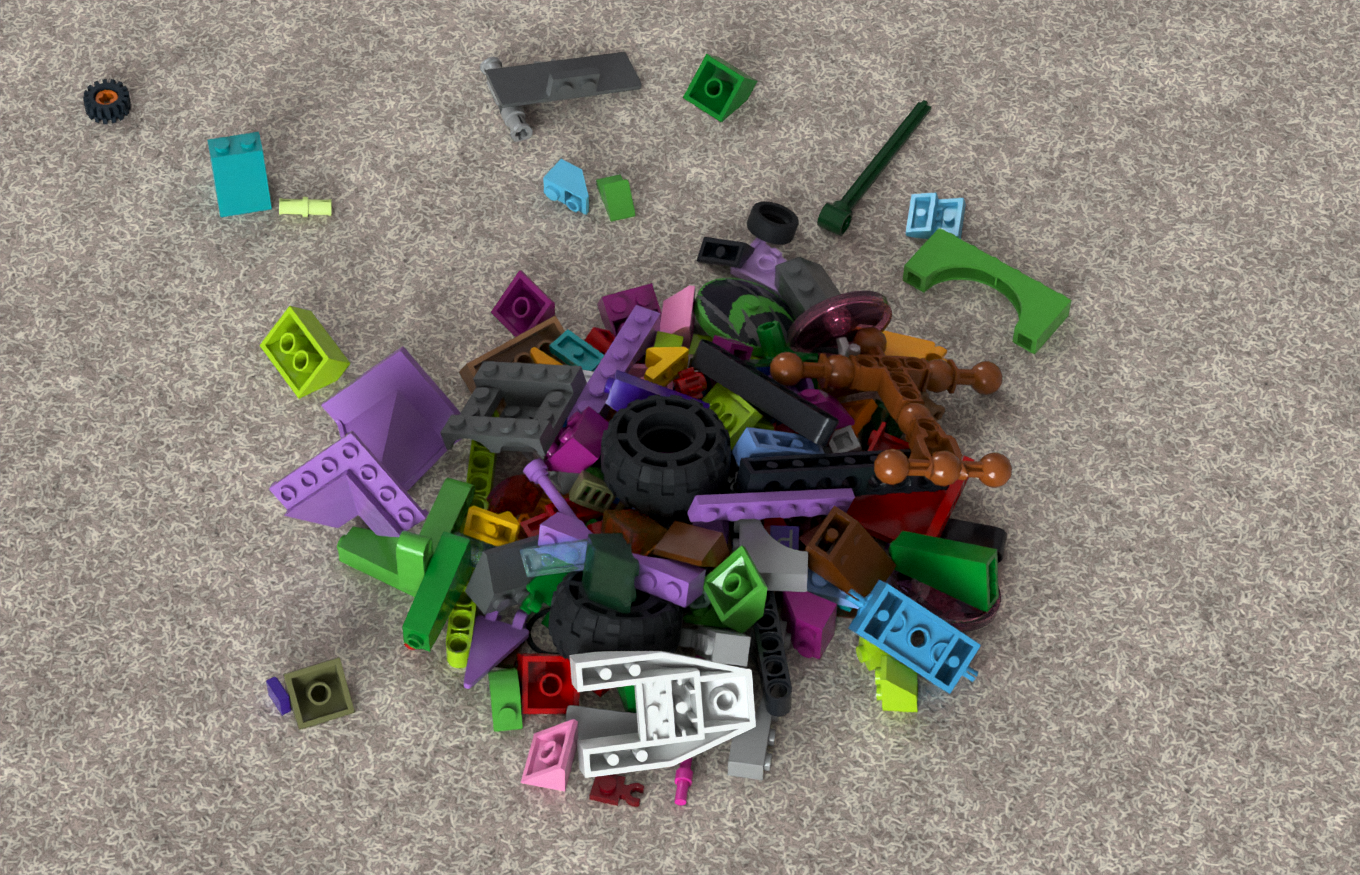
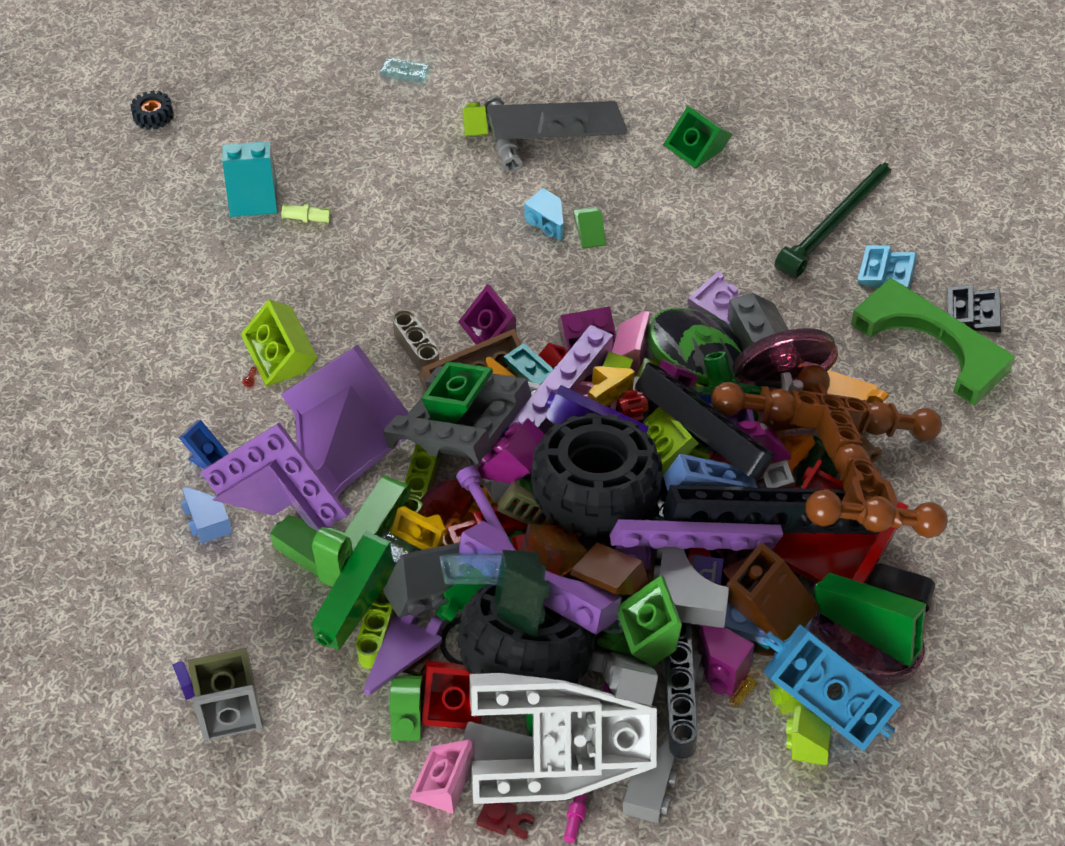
camera: 10 degrees right, 0 degrees up
black slope [697,237,755,269] -> none
black tyre [747,201,799,245] -> none
none -> blue slope [178,420,229,469]
none -> medium blue slope [180,487,233,544]
none -> light grey slope [193,685,263,741]
none -> clear red piece [242,367,257,387]
none -> clear light blue tile [380,57,429,83]
none -> dark tan beam [392,310,439,371]
none -> green slope [421,361,493,424]
none -> lime slope [461,102,488,137]
none -> clear yellow piece [729,676,757,708]
none -> slope [948,284,1001,333]

